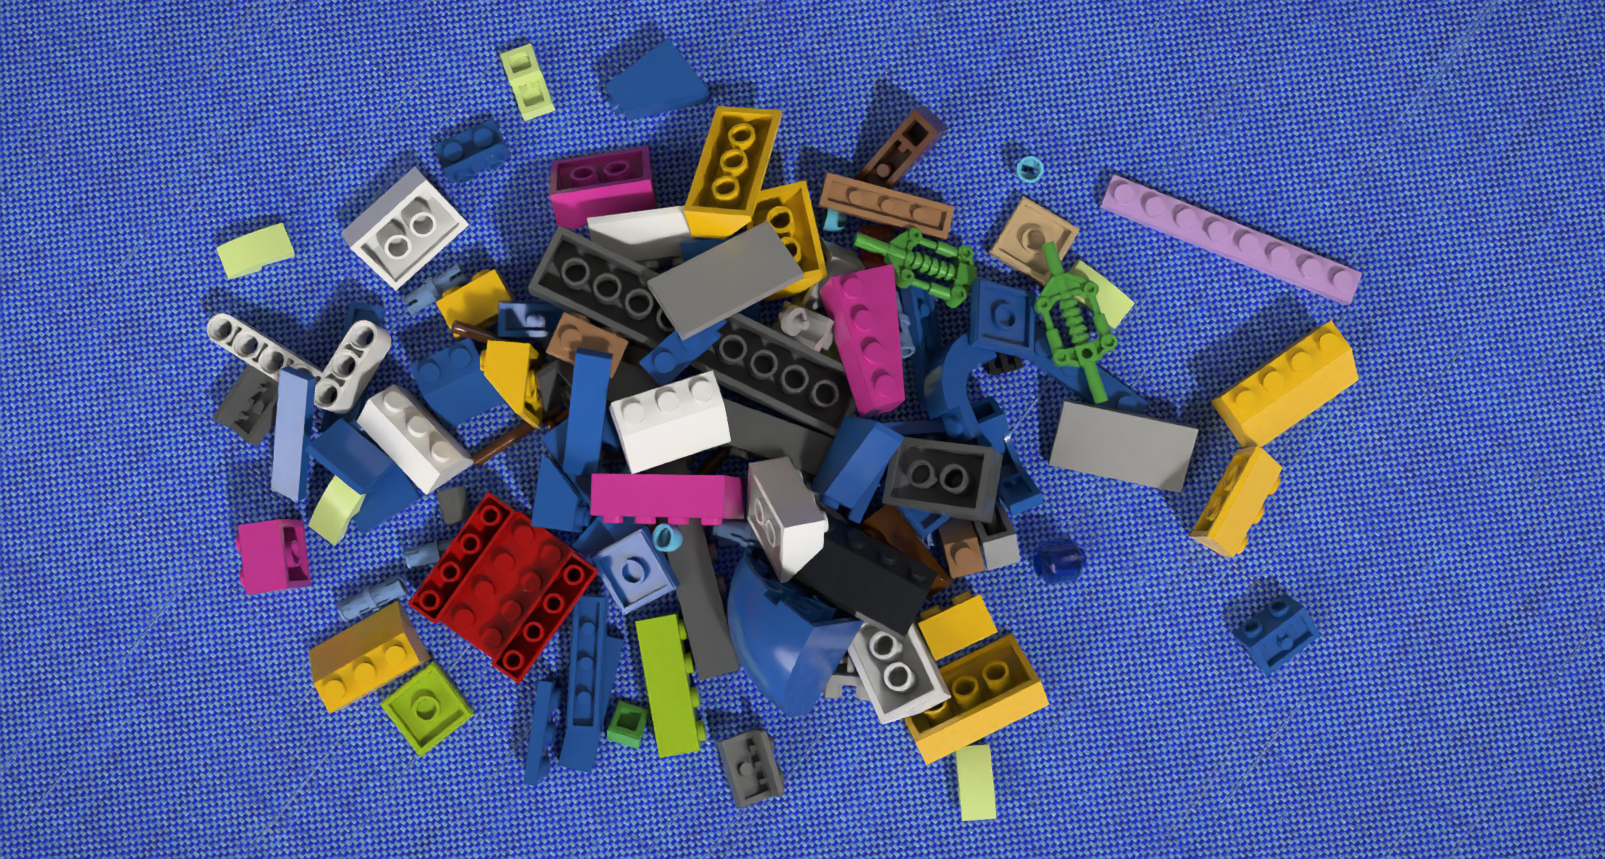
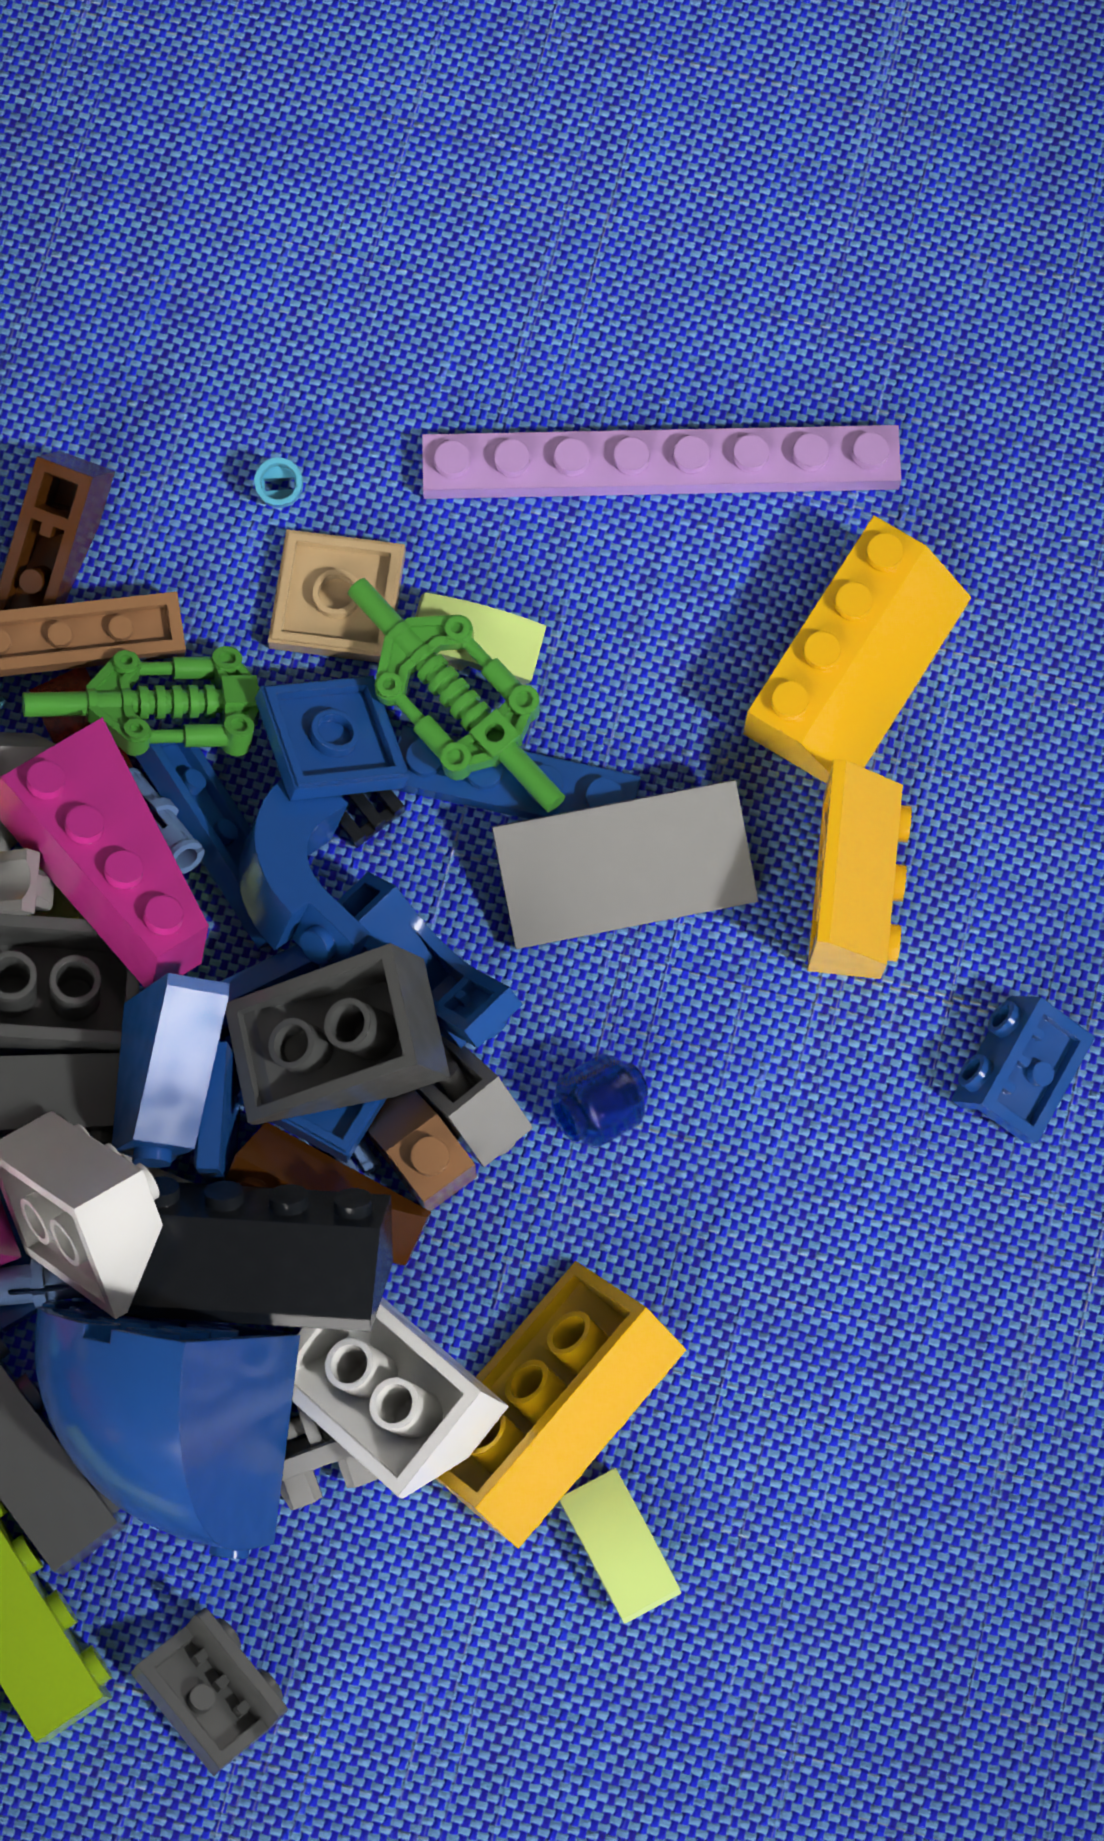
camera: 30 degrees left, 10 degrees down
yellow brick [916,590,998,661] -> none

